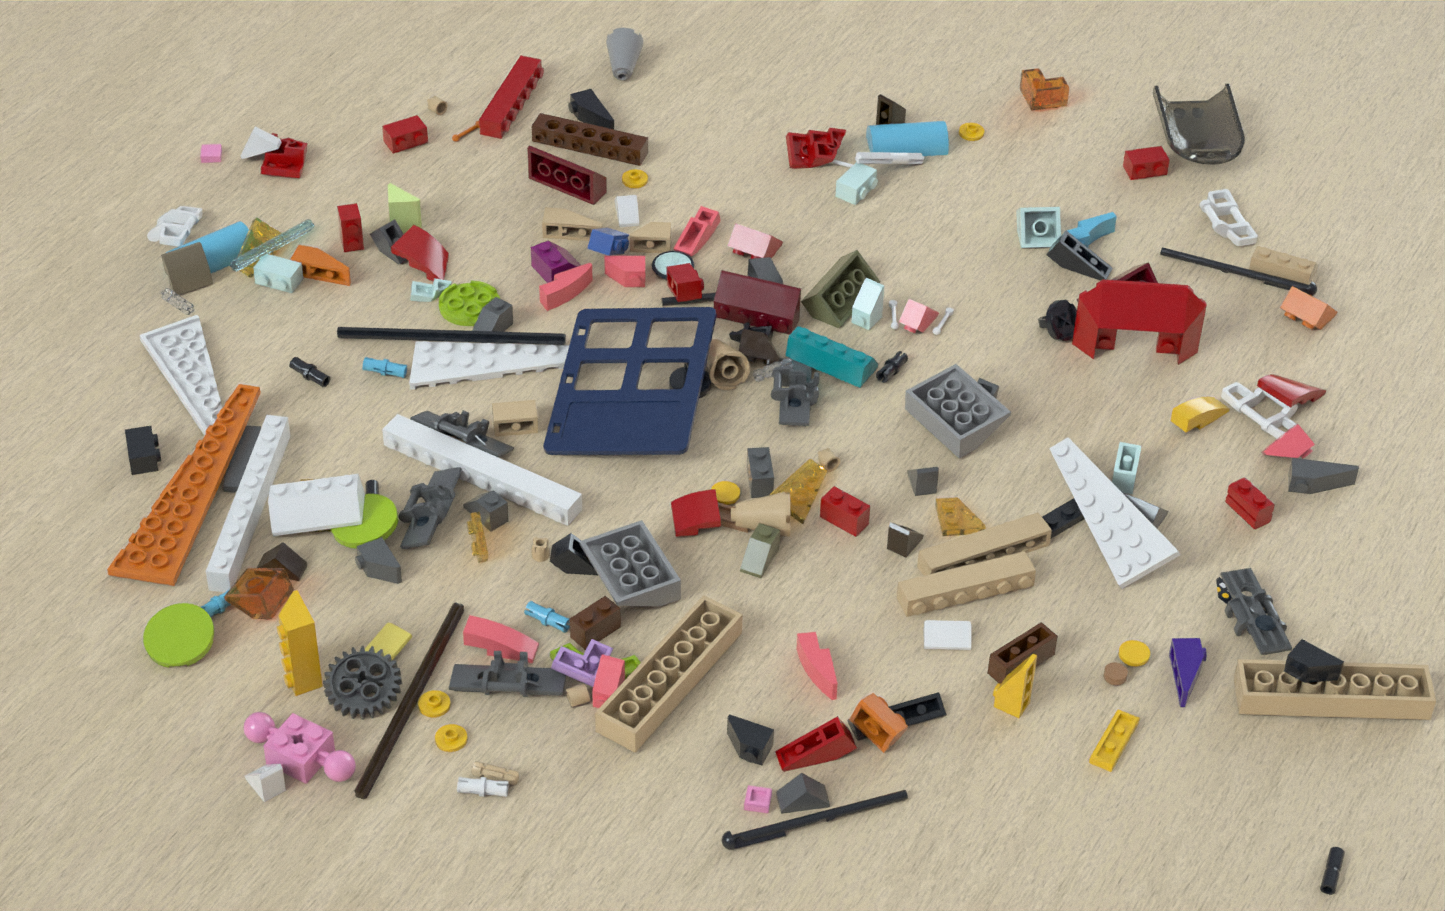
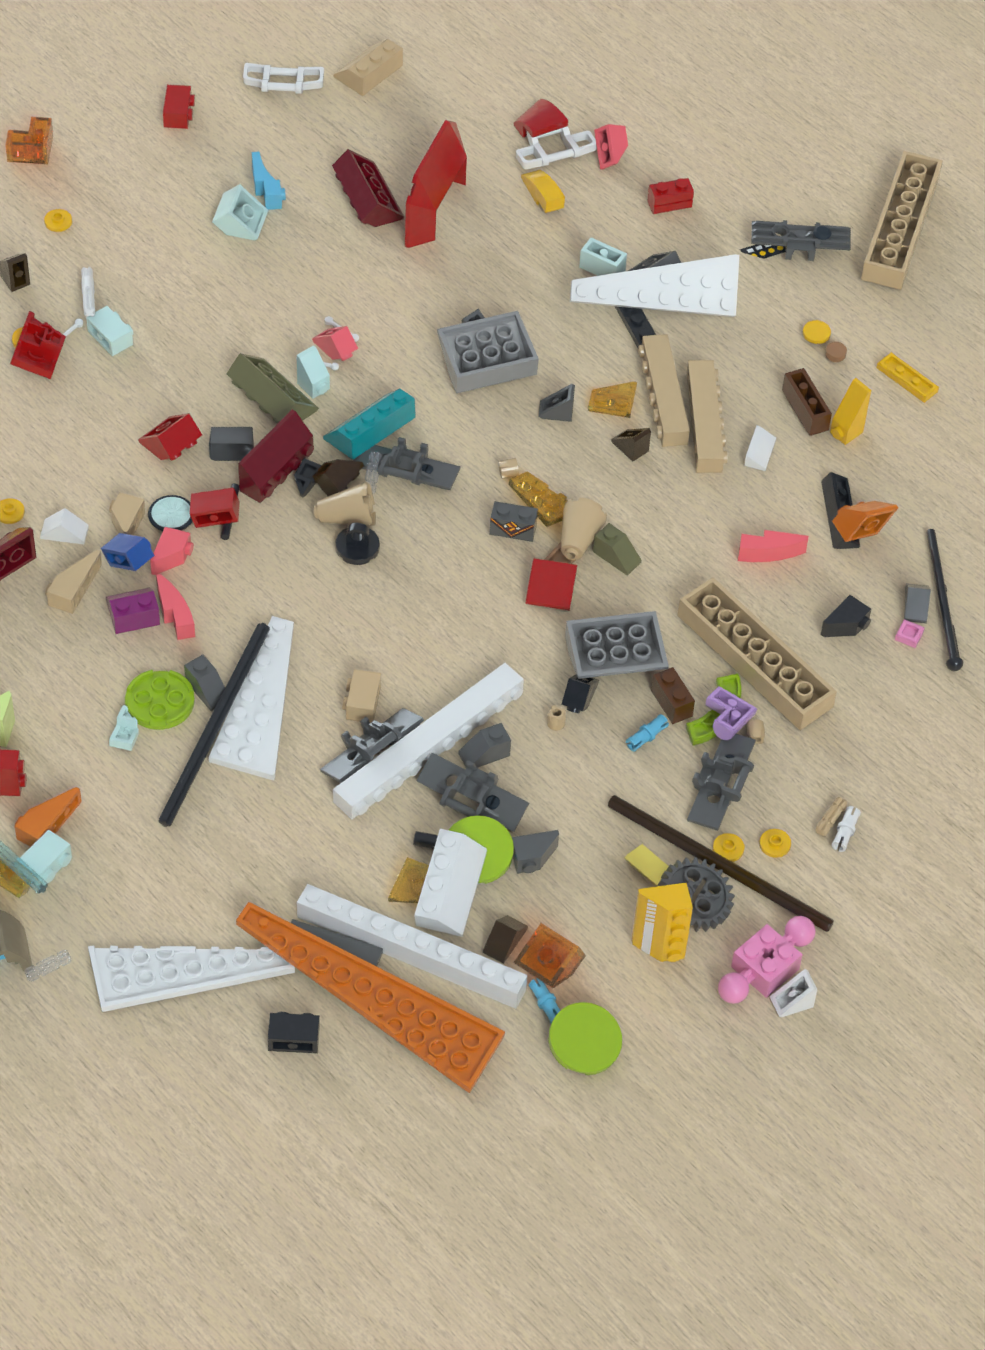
camera: 75 degrees left, 10 degrees up
black pin [289,357,331,387] -> none
medium azure pin [362,357,407,378] -> none
dark grey slope [370,219,407,264] -> none
red slope [391,225,449,281] -> none
coral slope [463,615,539,663] -> none
clear yellow wing [466,512,488,563] -> none
dark blue door [543,307,717,455] -> none
coral slope [592,654,625,708] -> none
coral slope [674,206,721,256] -> none
yellow piece [711,481,740,505] -> none
red slope [775,716,857,772] -> none
red brick [820,486,870,537] -> none
medium azure brick [866,121,949,156] -> none
black pin [876,351,908,383] -> none
black tile [1038,299,1077,341] -> none
black slope [1046,230,1113,281] -> none
clear smoke windscreen [1153,83,1245,165] -> none
black bar [1160,247,1318,296] -> none
dark purple slope [1169,638,1207,707] -> none
orange slope [1280,286,1338,330] -> none
black slope [1284,639,1344,683] -> none
dark grey slope [1288,458,1359,494] -> none

